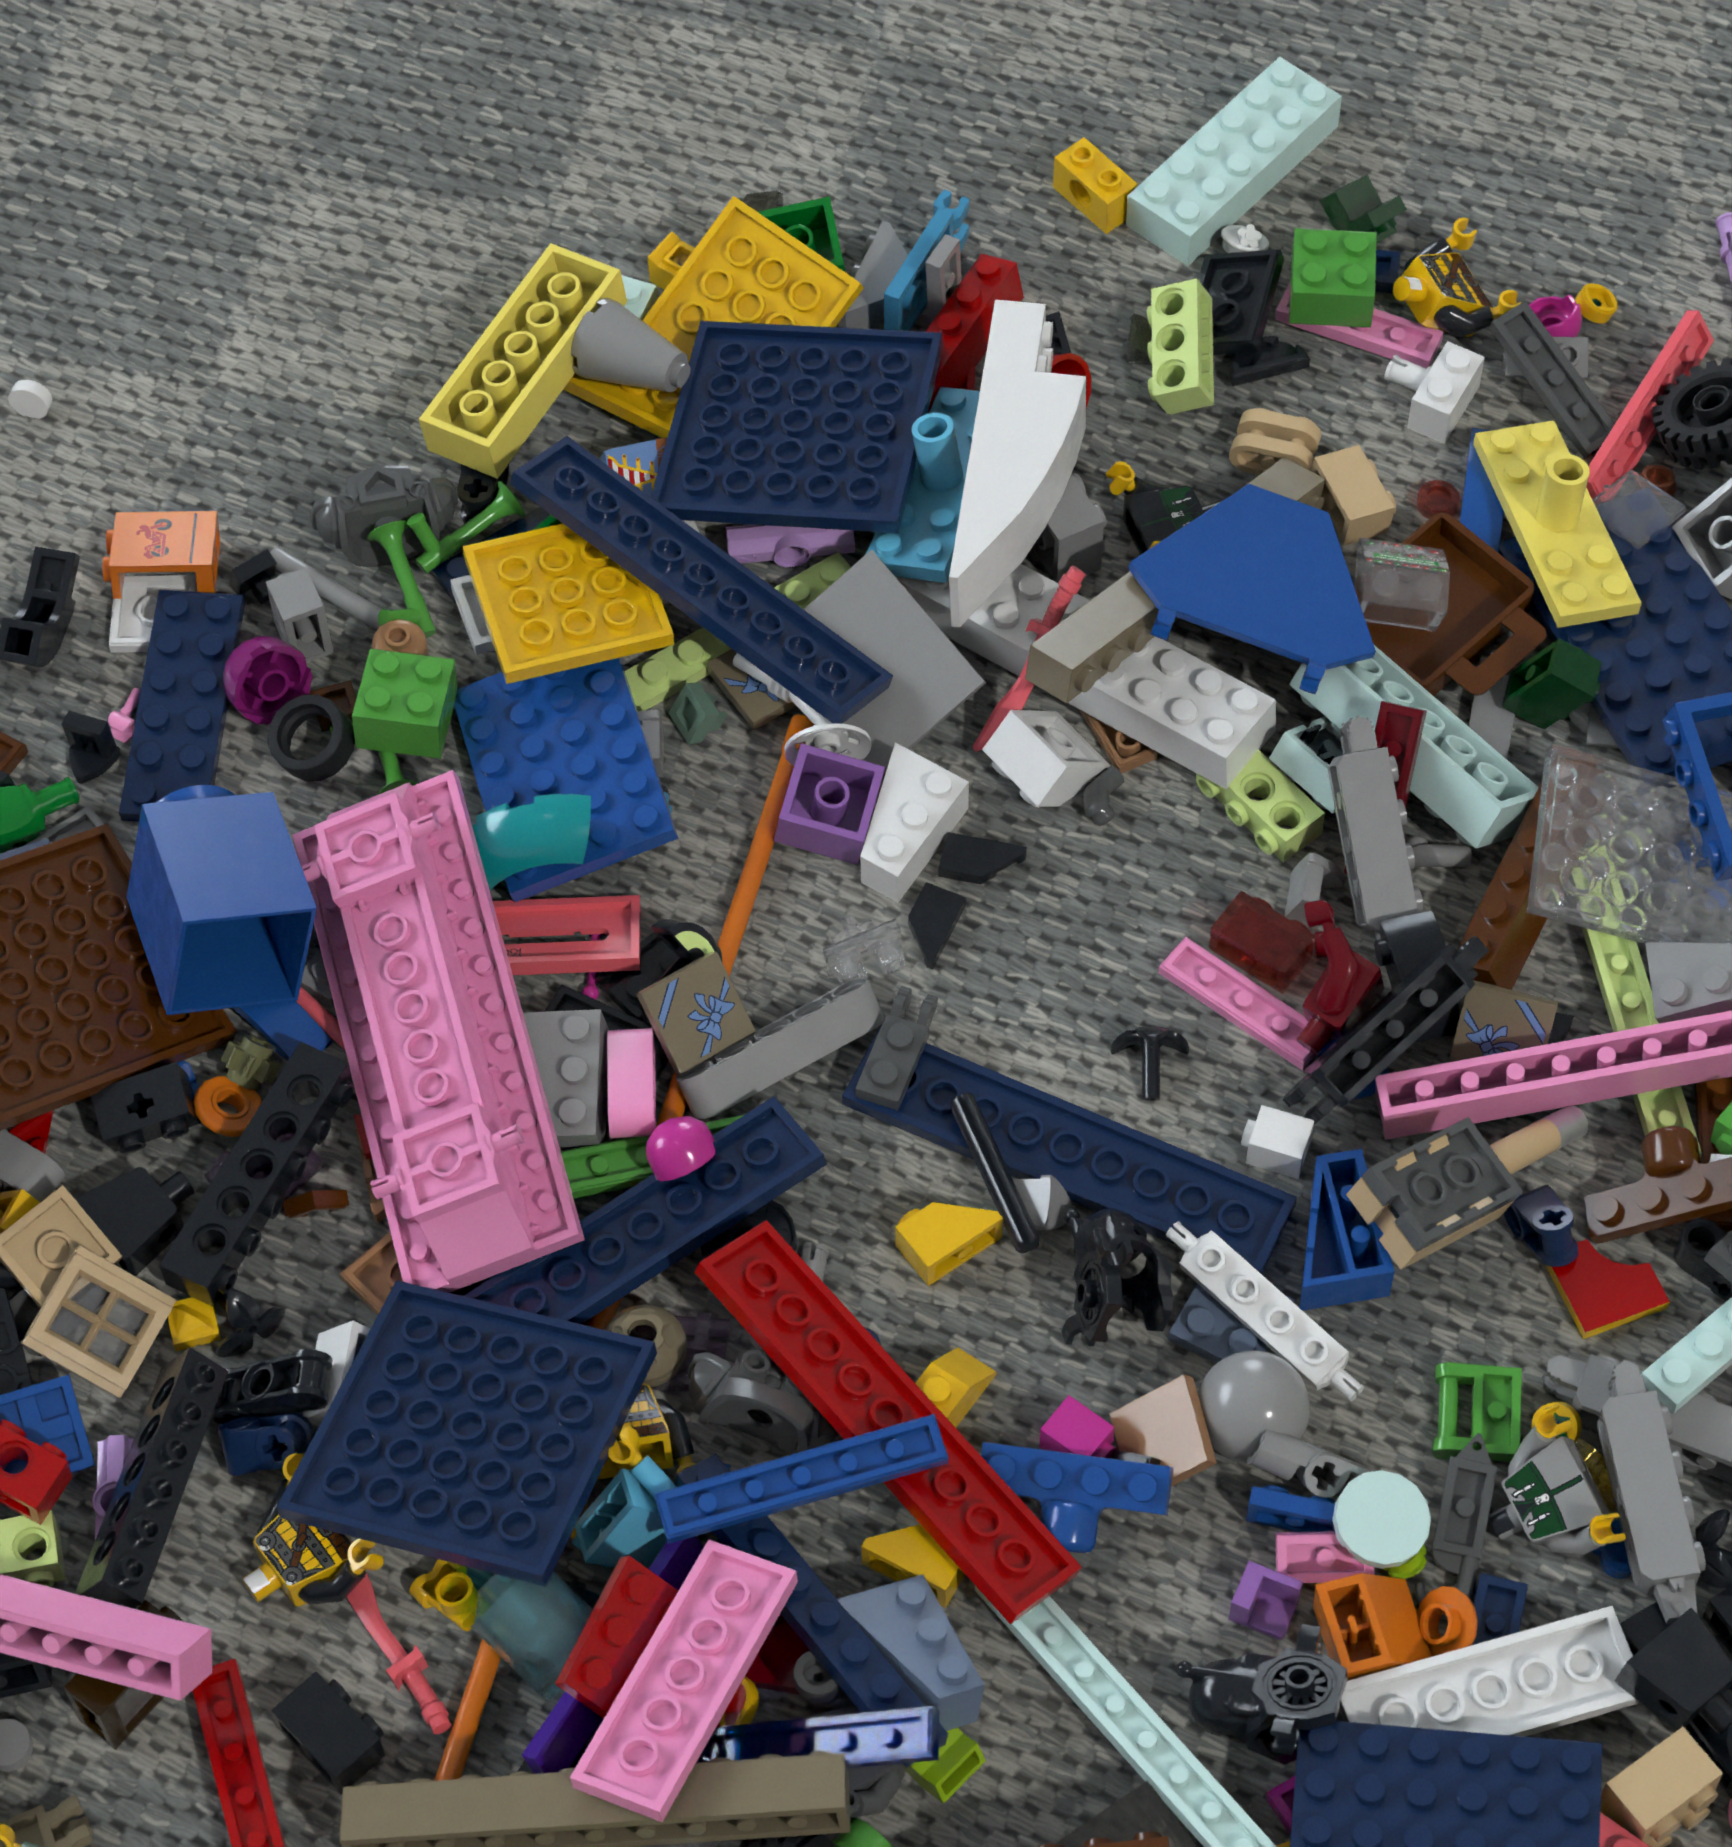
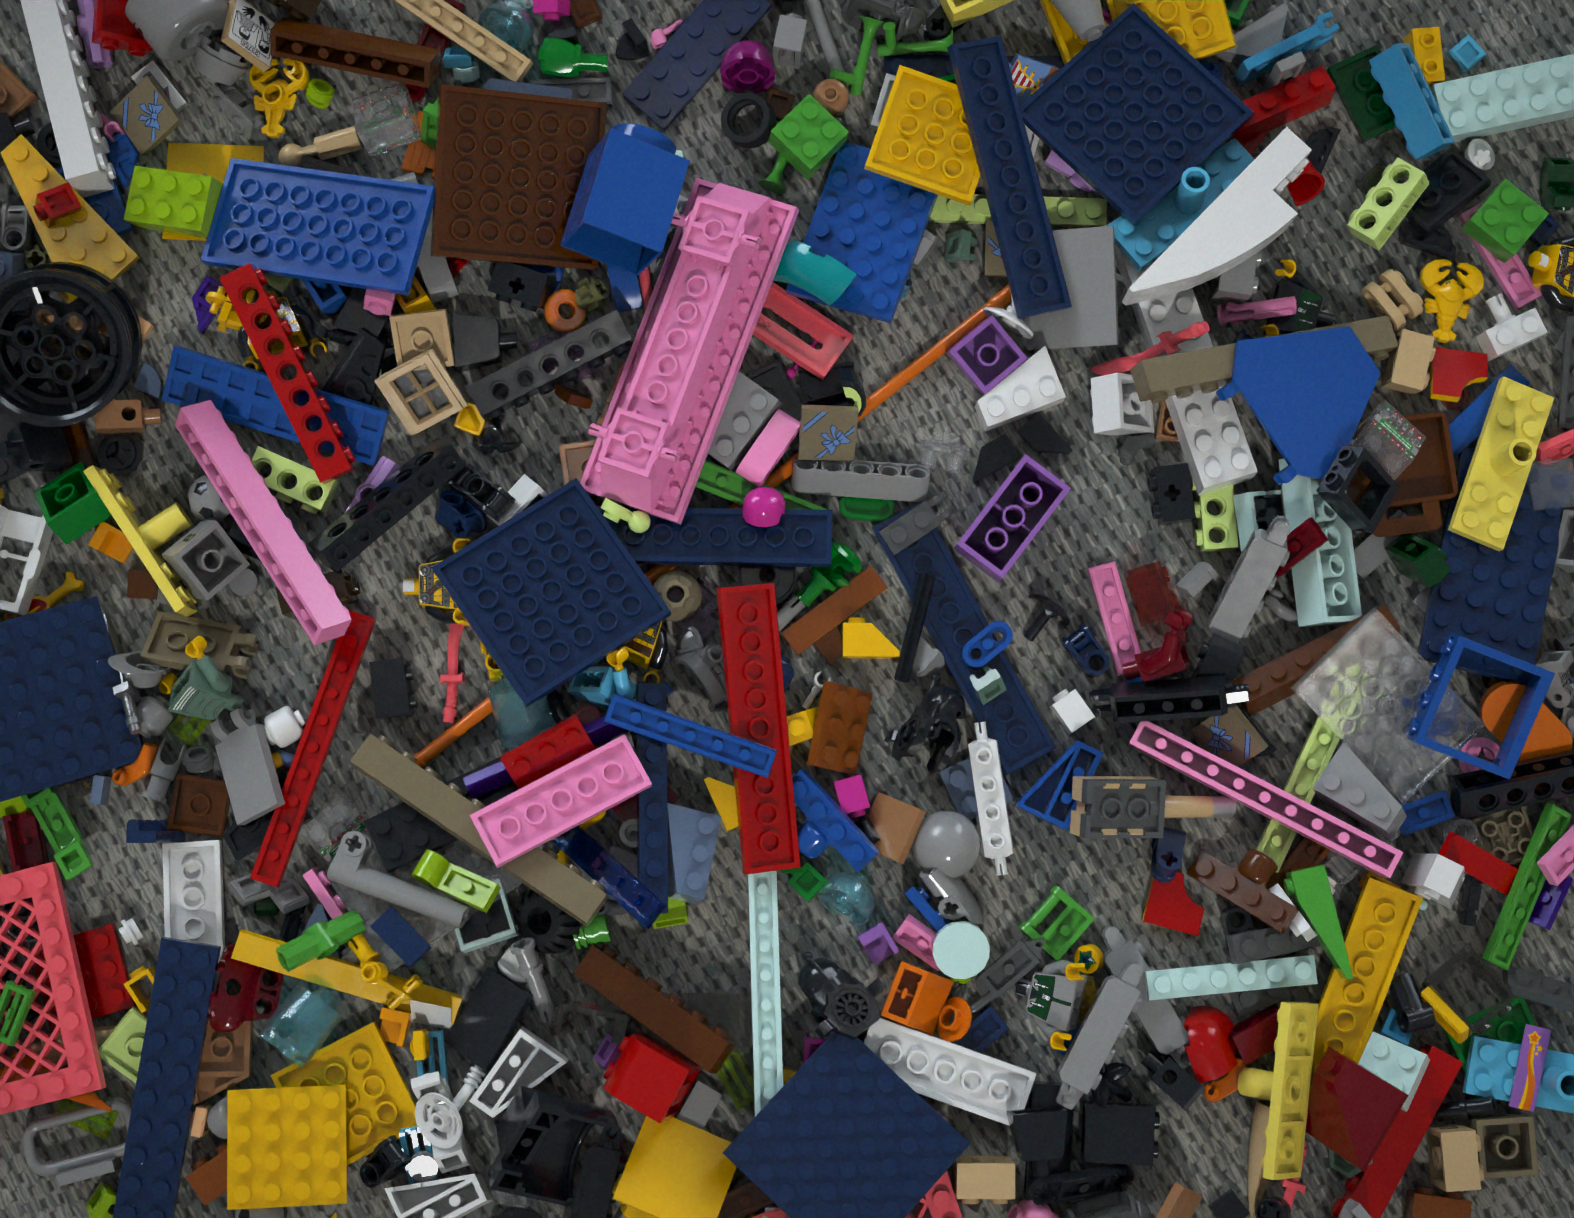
camera: 30 degrees right, 25 degrees up
none -> yellowish green plate [600,498,651,533]
none -> green plate [780,862,828,903]
none -> dark orange tile [781,566,887,655]
none -> green piece [796,541,862,607]
none -> white hand [802,671,831,710]
none -> dark orange plate [807,681,873,776]
none -> reddish brown tile [814,627,842,666]
none -> clear light blue cylinder [818,872,876,926]
none -> green tile [839,496,895,523]
none -> medium lavender brick [954,454,1071,583]
none -> blue plate [962,621,1013,668]
none -> sand green tile [970,666,1007,705]
none -> dark blue piece [1060,623,1110,677]
none -> black brick [1147,463,1196,526]
none -> bright pink piece [1217,296,1297,327]
none -> black window [1316,445,1399,533]
none -> dark green plate [1326,44,1396,143]
none -> dark azure brick [1369,43,1455,160]
none -> yellow animal [1419,259,1484,343]
none -> red tile [1430,347,1488,402]
none -> medium azure tile [1447,34,1487,74]

